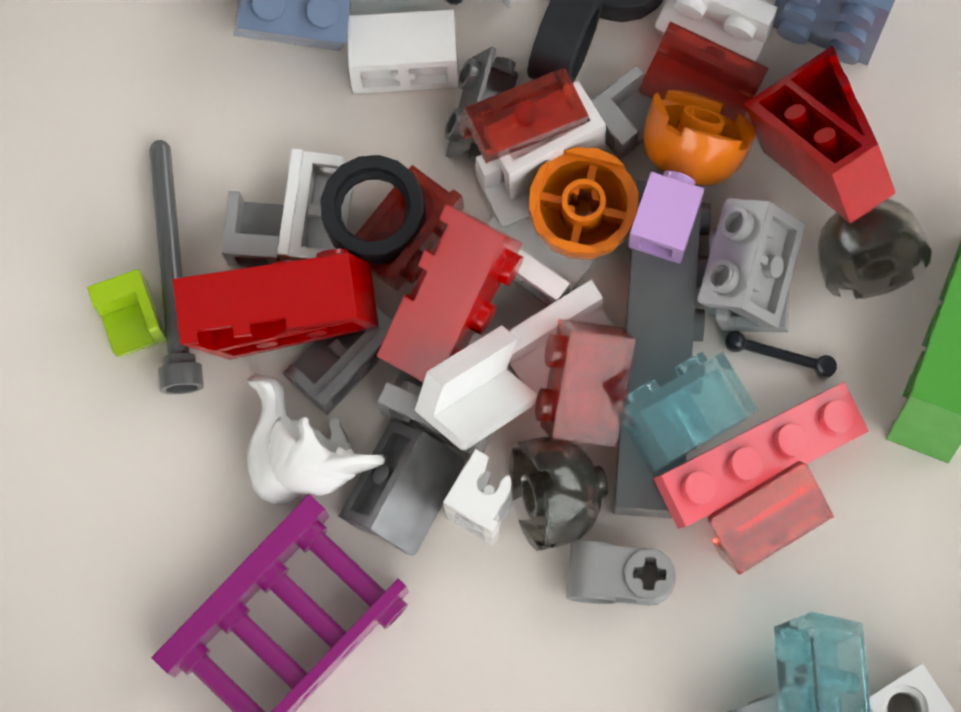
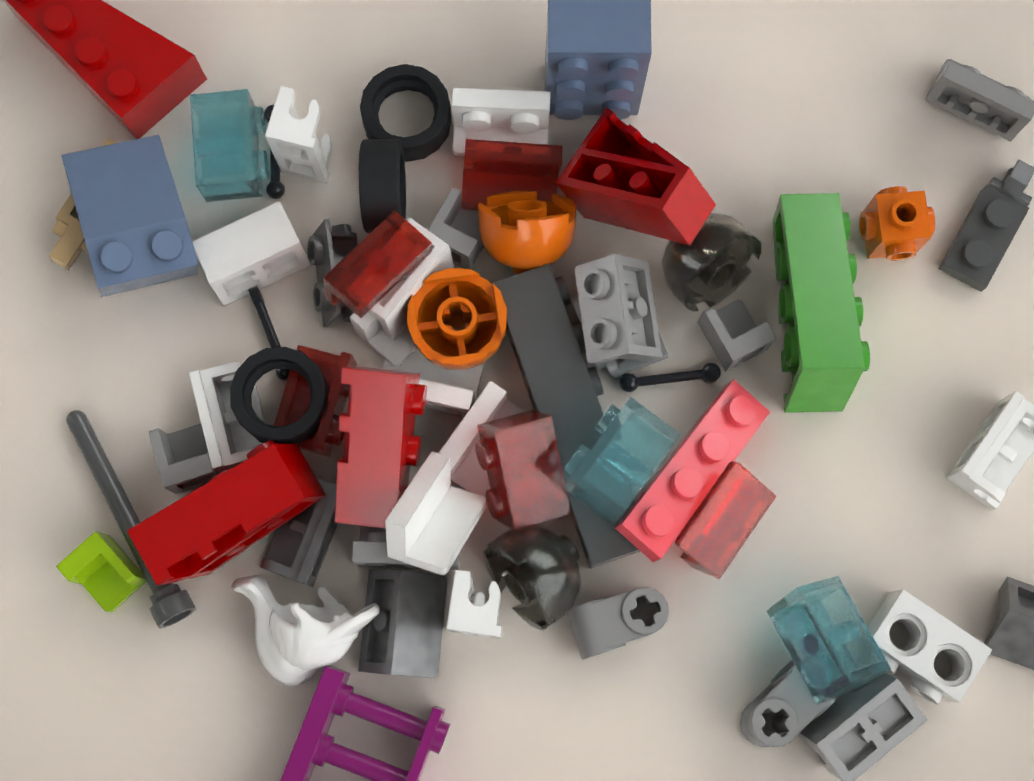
camera: 30 degrees left, 0 degrees up
lavender brick [628,170,704,264] -> none
none -> black hinge [248,286,295,381]
none -> light grey panel [697,300,777,372]

